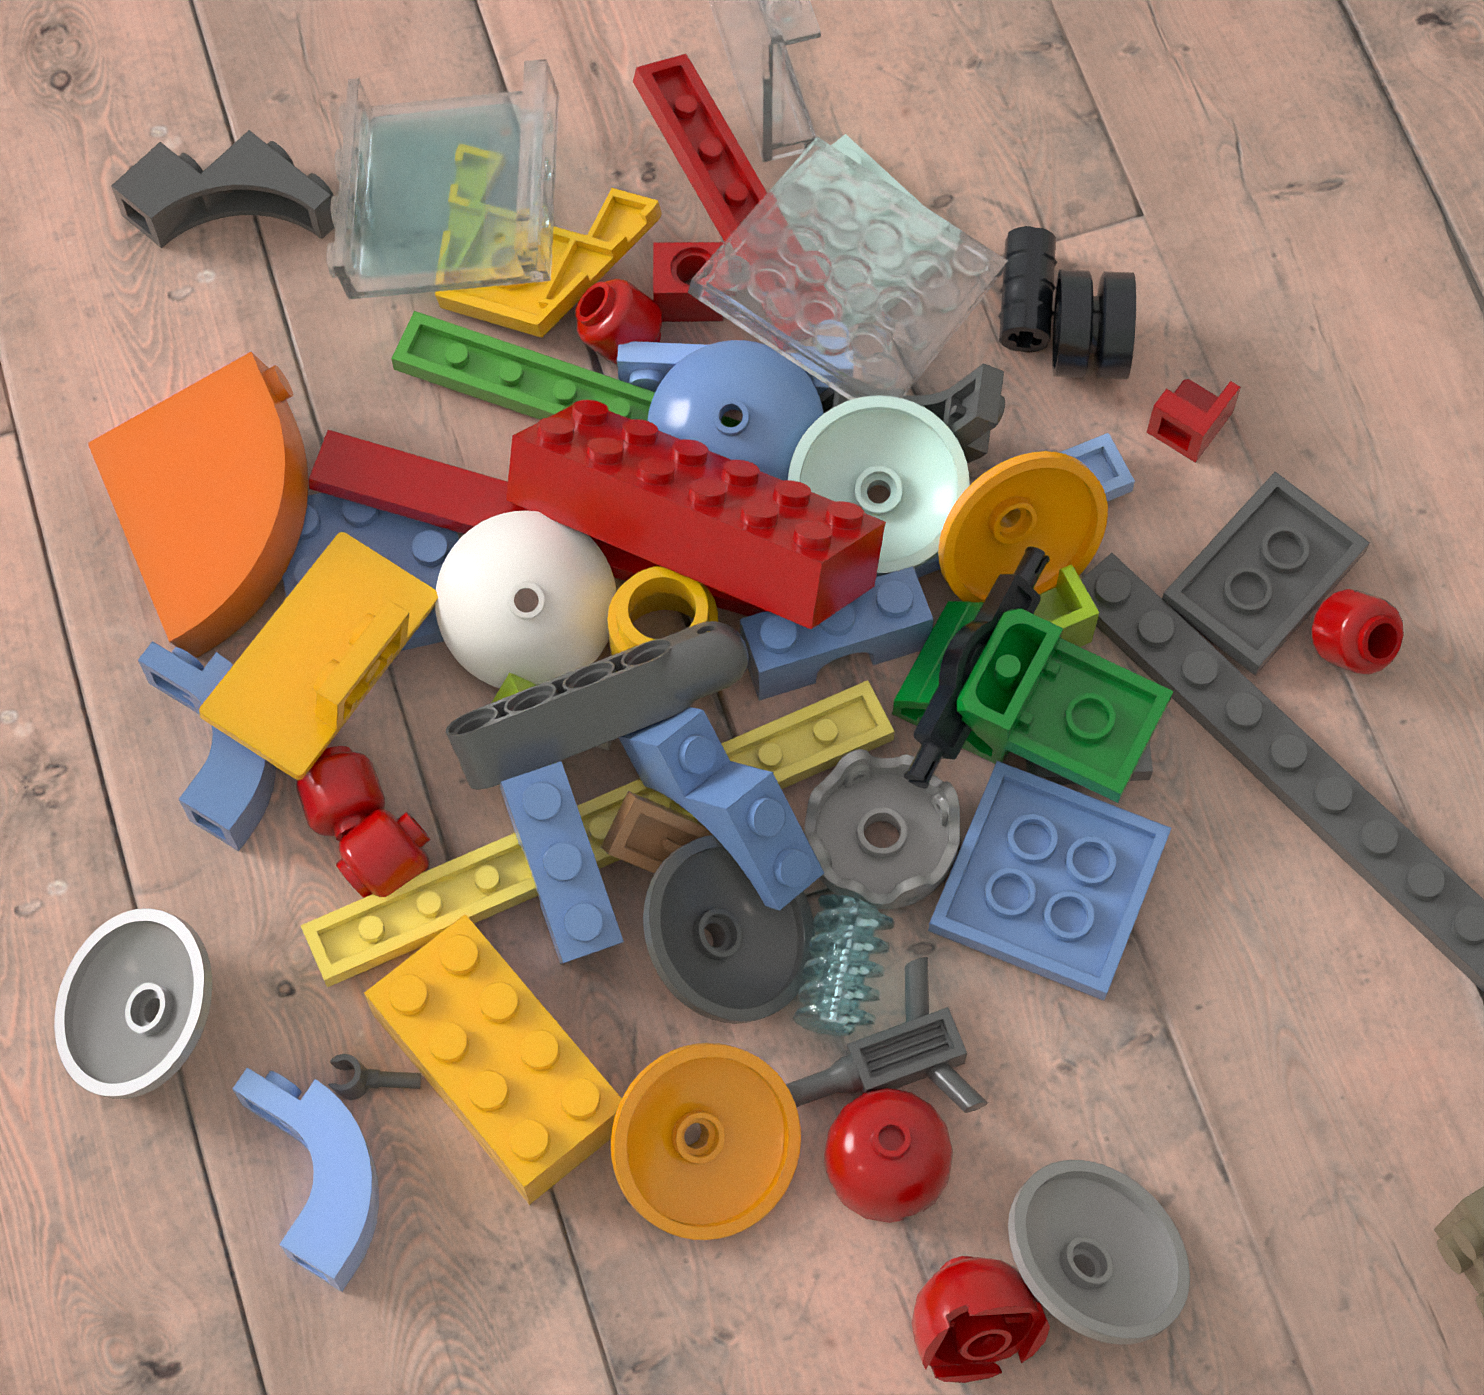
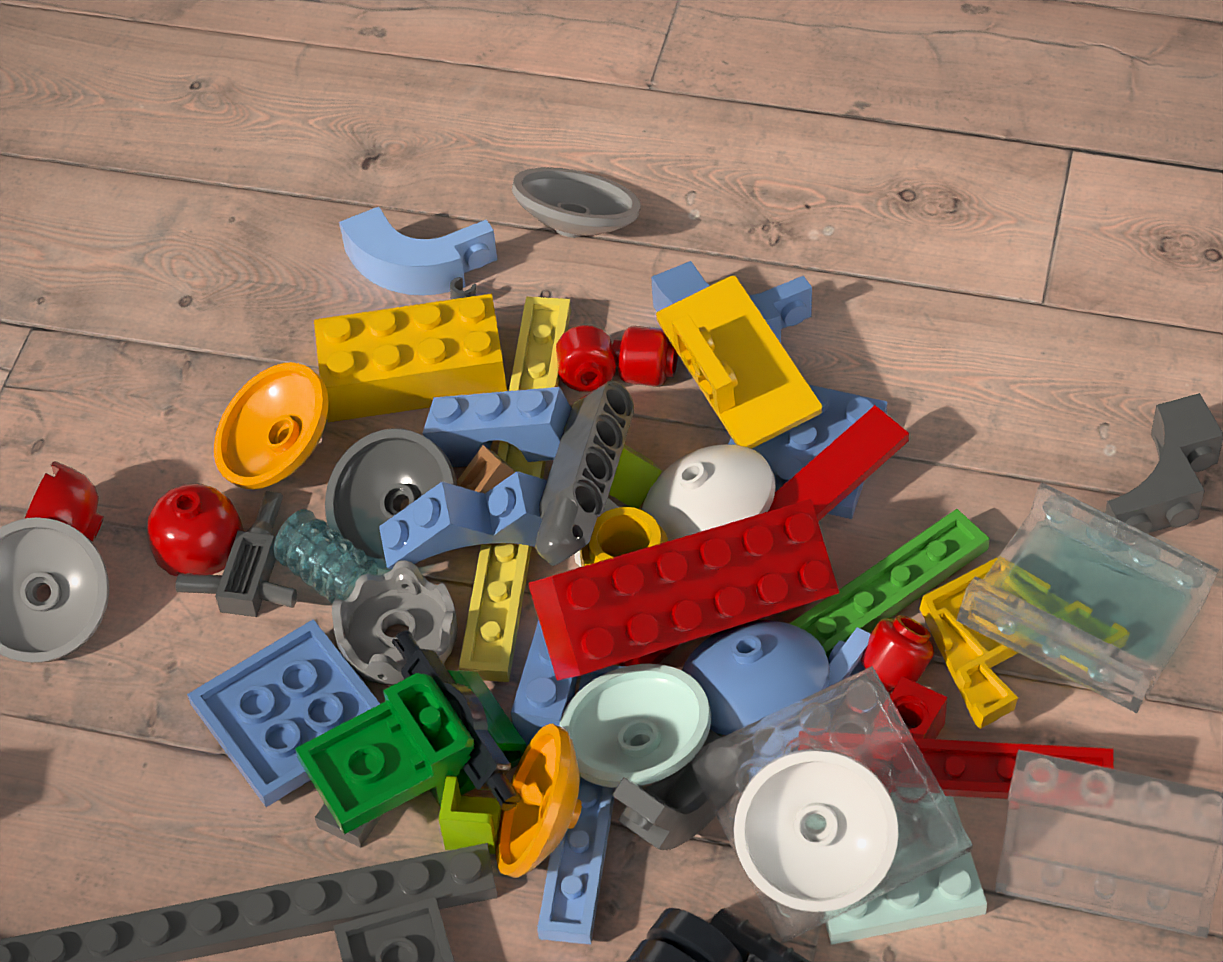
camera: 125 degrees right, 15 degrees down
orange brick [88,352,309,658] -> none
none -> white dish [734,749,898,912]

